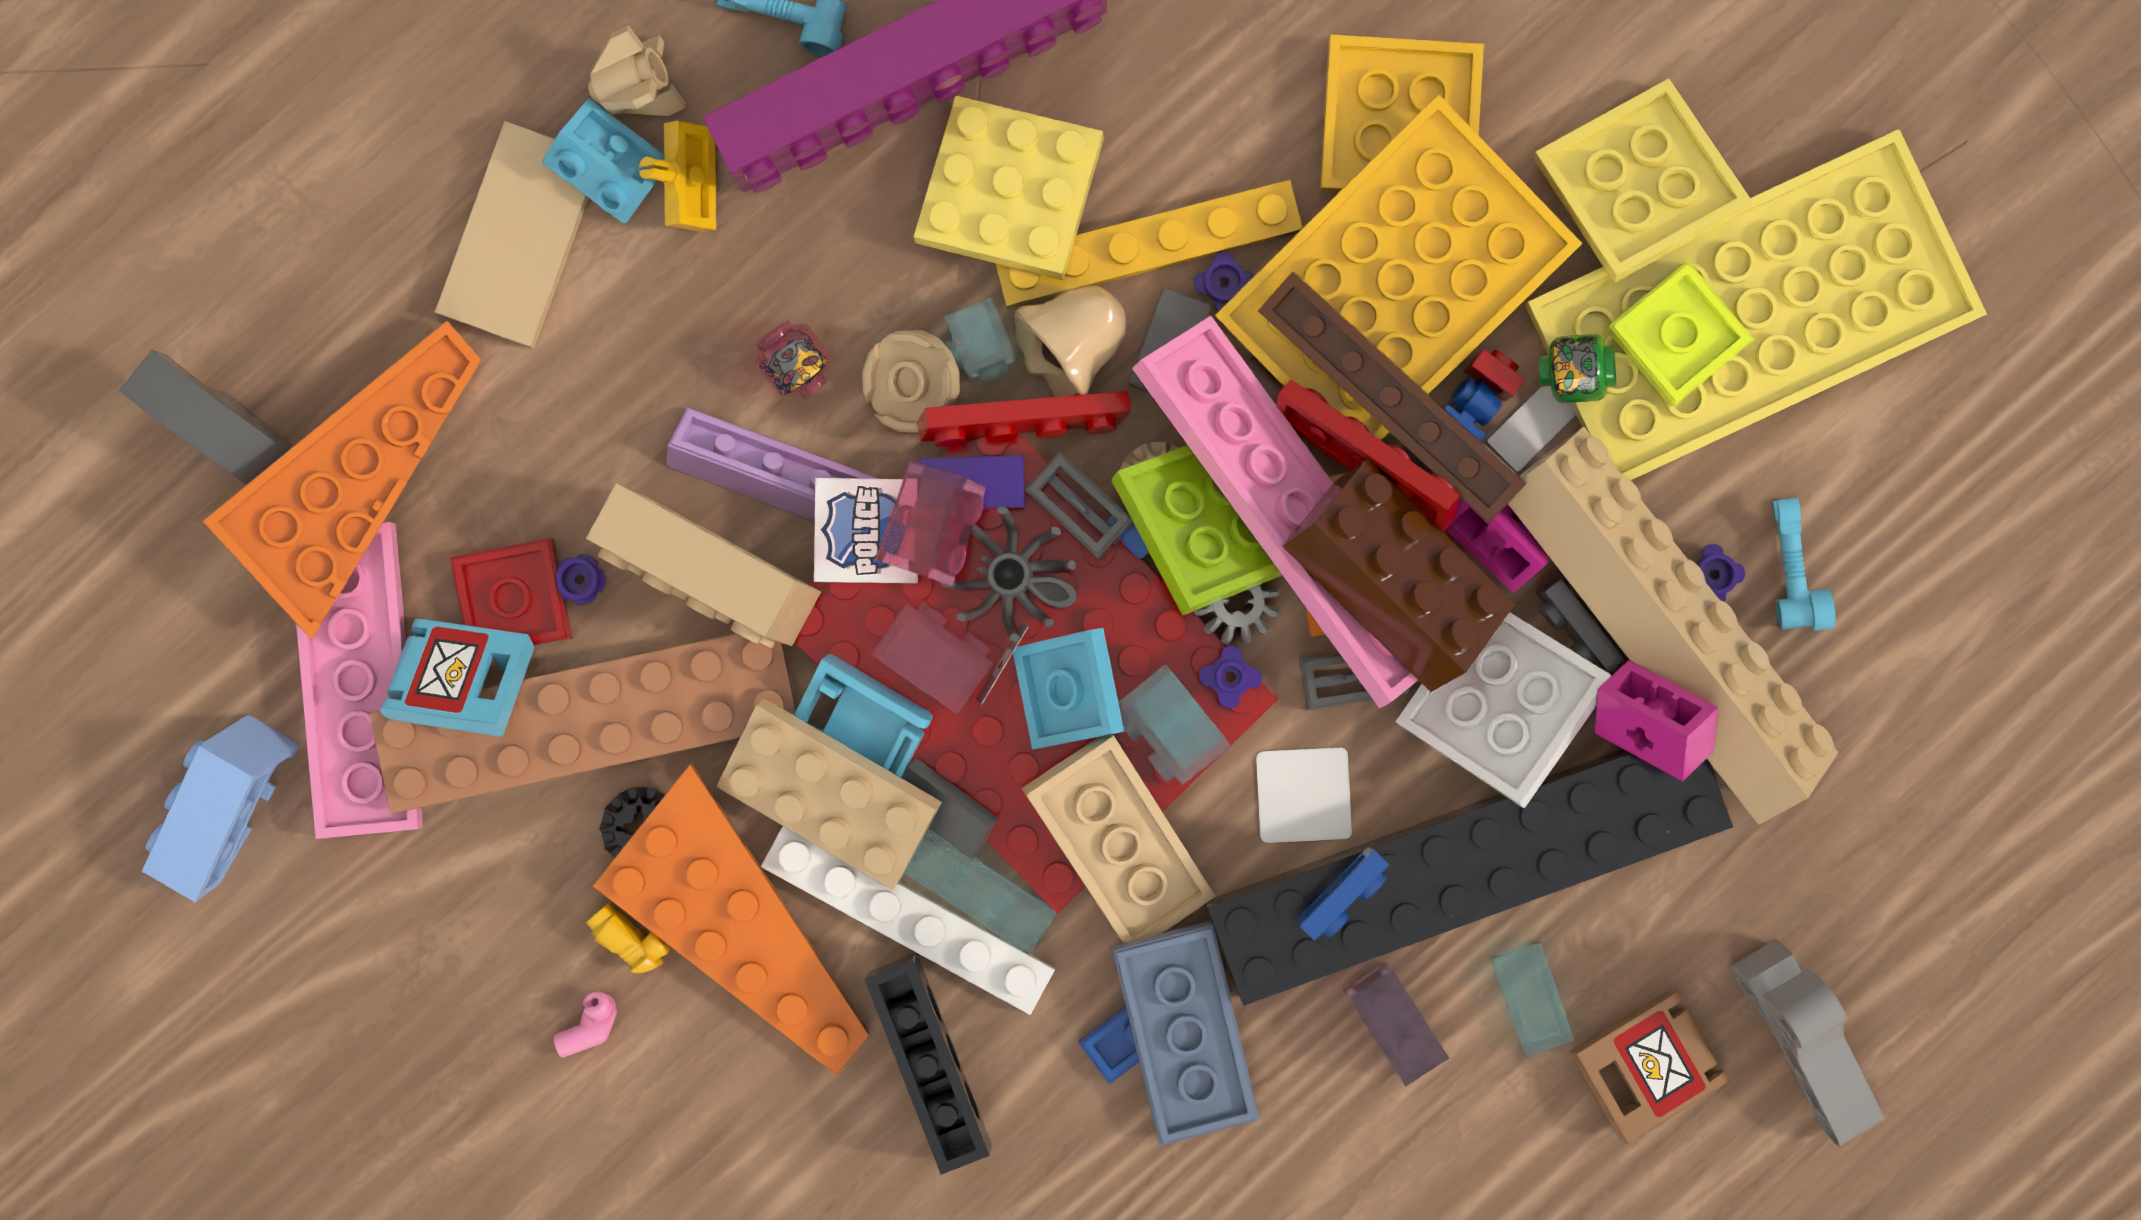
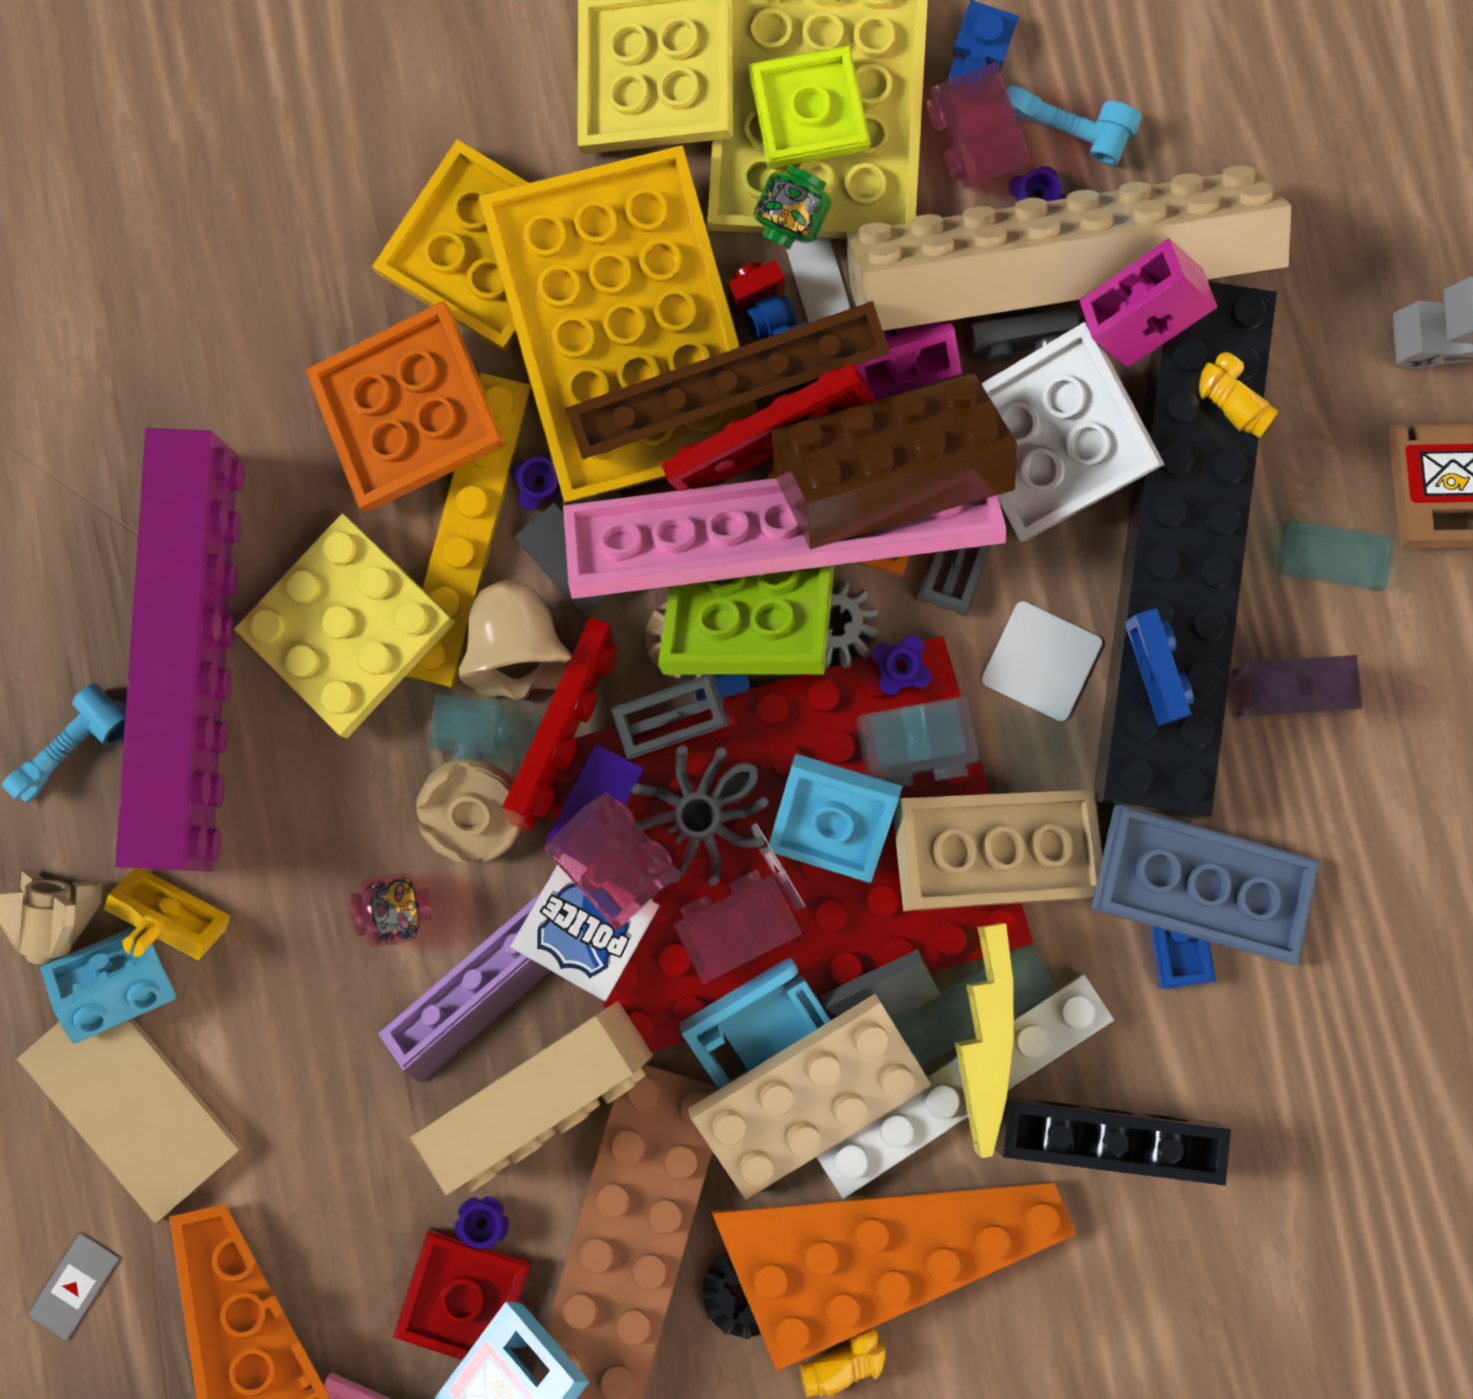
camera: 70 degrees left, 5 degrees down
none -> light grey sticker [28,1233,118,1340]
none -> orange plate [305,301,506,513]
none -> clear pink brick [927,61,1031,189]
none -> blue plate [946,0,1019,102]
none -> light yellow slope [955,923,1014,1158]
none -> yellow arm [1199,352,1279,438]

